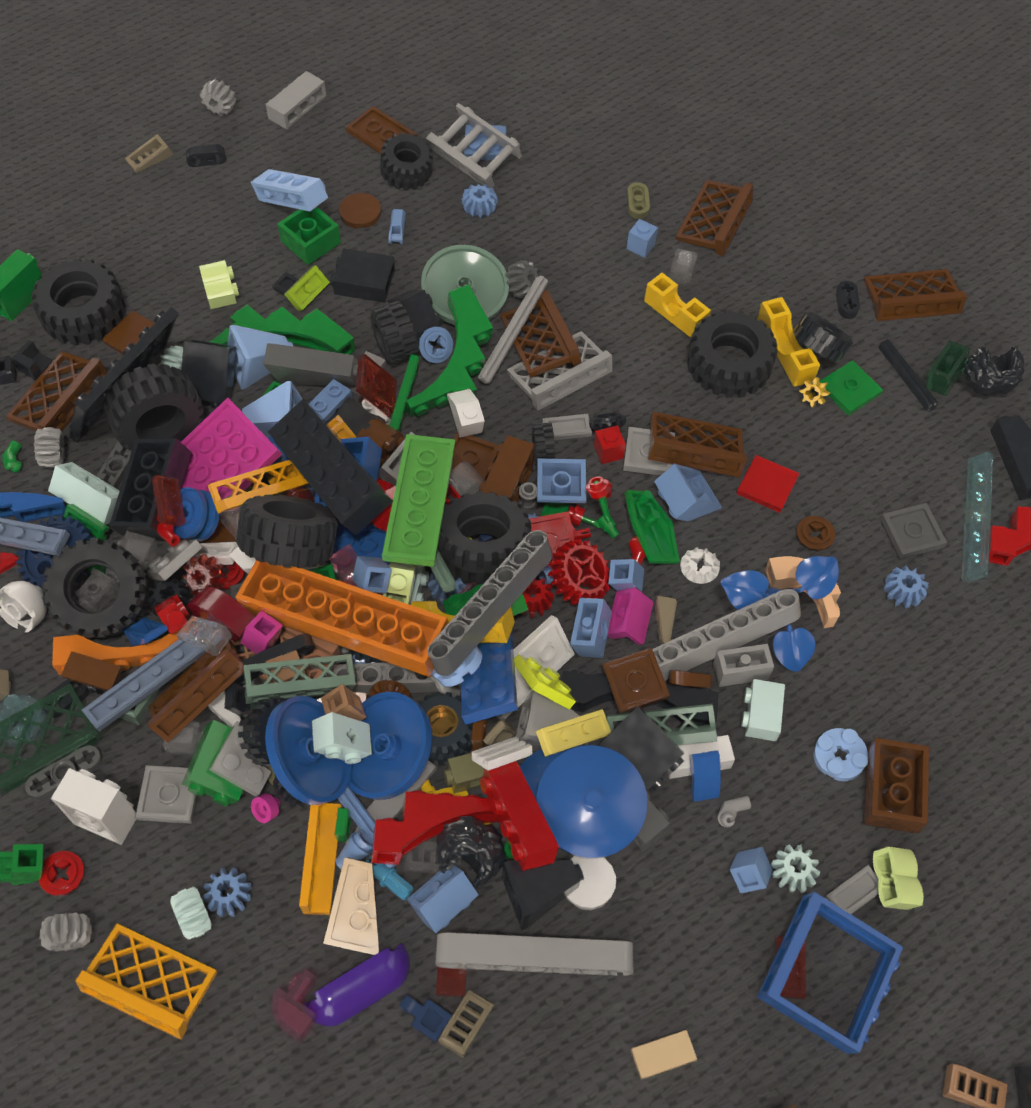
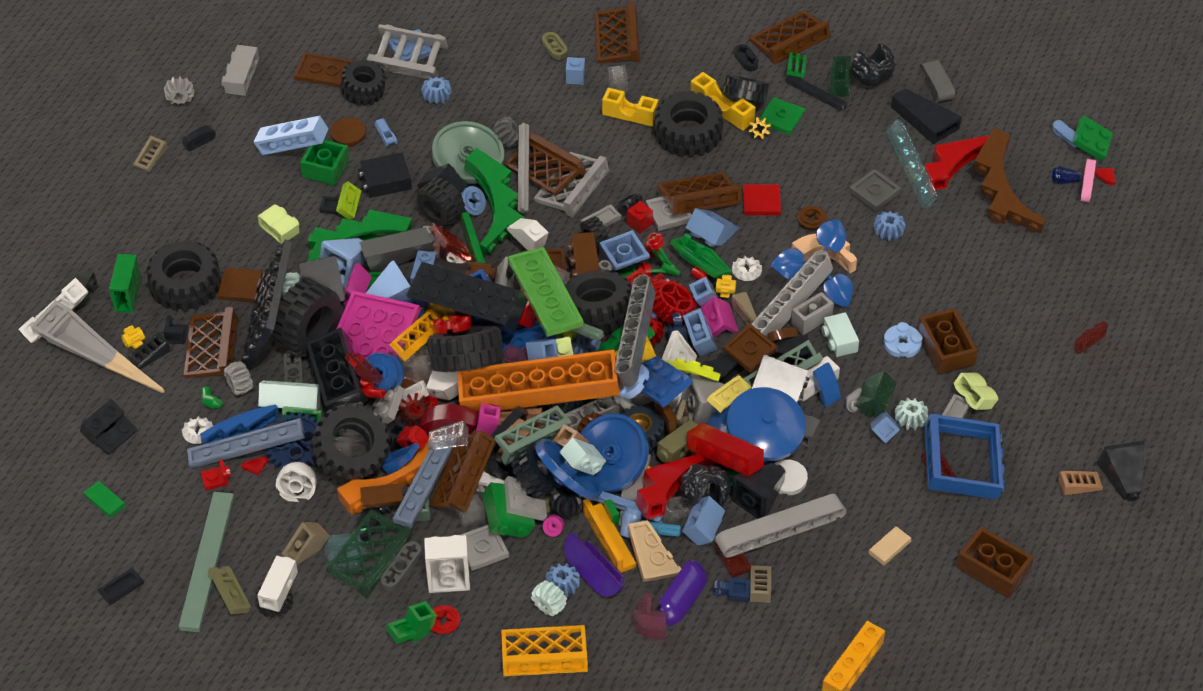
camera: 25 degrees left, 10 degrees down
light grey gear [40,912,92,951] -> none
white tile [472,737,532,771] -> none
none -> dark pink panel [343,263,372,307]
none -> red plate [433,314,472,334]
none -> dark purple brick [564,533,625,597]
none -> dark blue plate [667,313,688,343]
none -> yellow gear [716,275,736,298]
none -> green tile [787,52,807,78]
none -> clear green brick [856,371,897,417]

